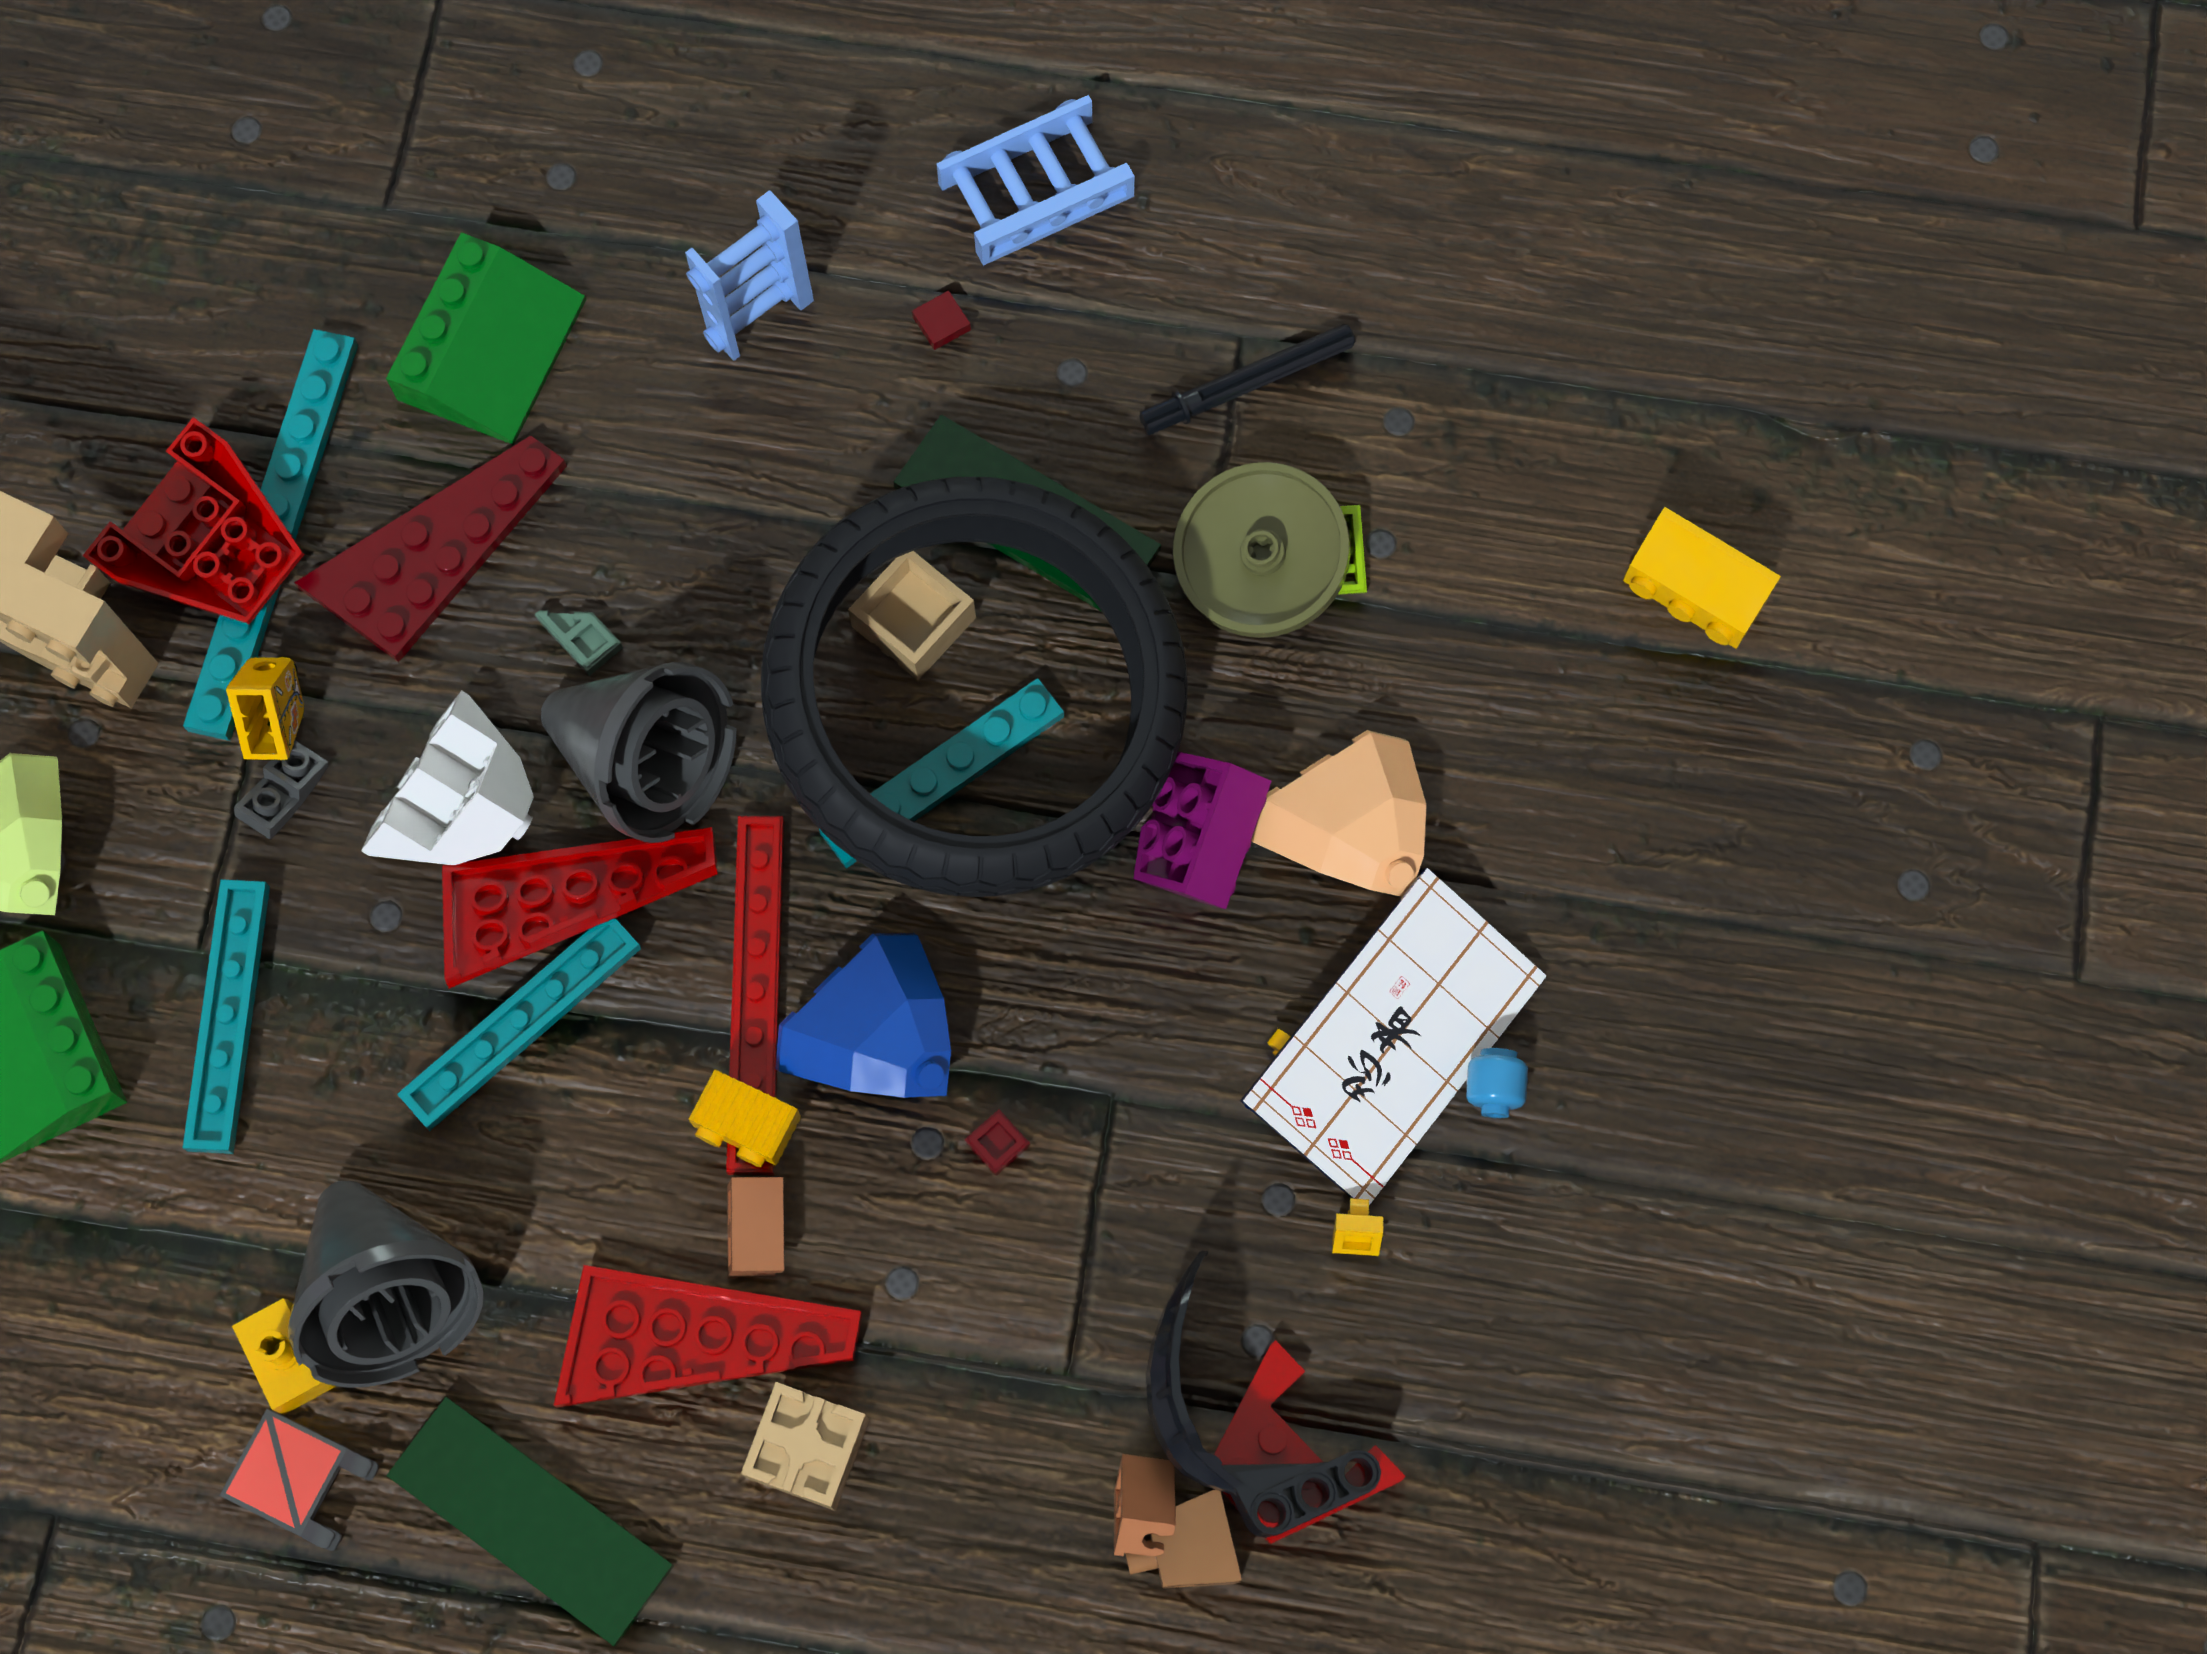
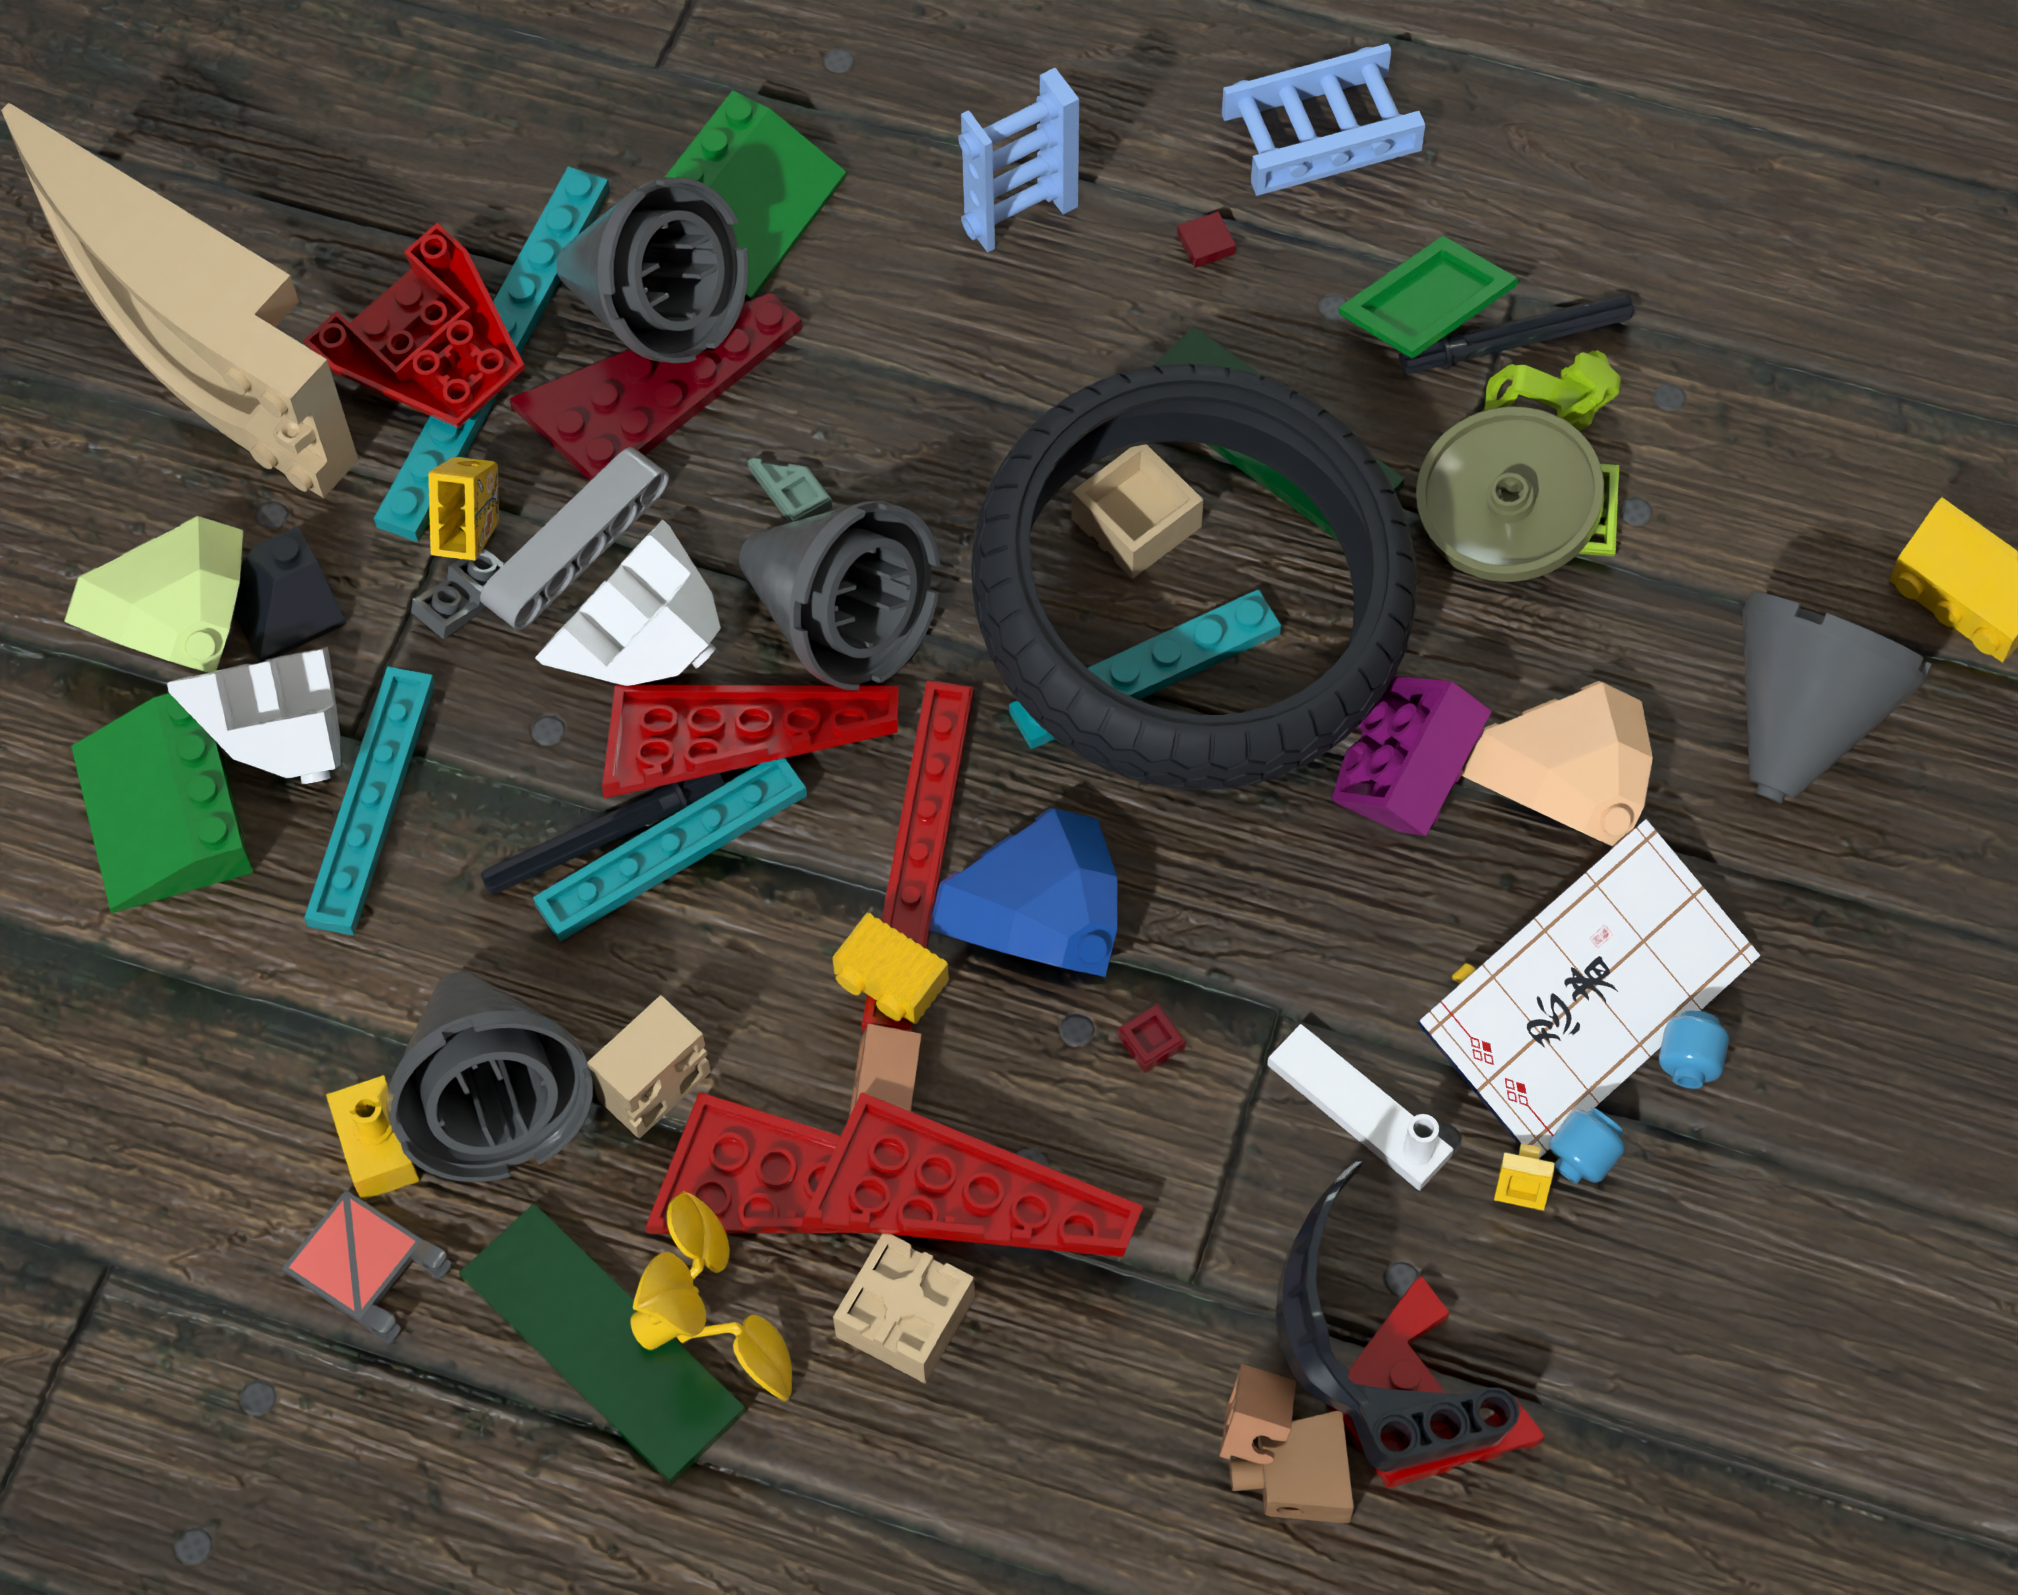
camera: 10 degrees right, 10 degrees down
none -> white brick [167,647,341,784]
none -> black slope [233,526,346,663]
none -> light grey beam [480,447,669,630]
none -> black axle [481,773,725,895]
none -> dark grey cone [557,178,748,363]
none -> tan piece [587,995,711,1139]
none -> yellow plant [630,1191,792,1402]
none -> red wing [802,1092,1143,1257]
none -> white piece [1267,1024,1454,1191]
none -> green piece [1338,236,1518,359]
none -> lime piece [1485,350,1621,432]
none -> dark azure head [1549,1107,1625,1185]
none -> dark grey cone [1742,592,1932,804]

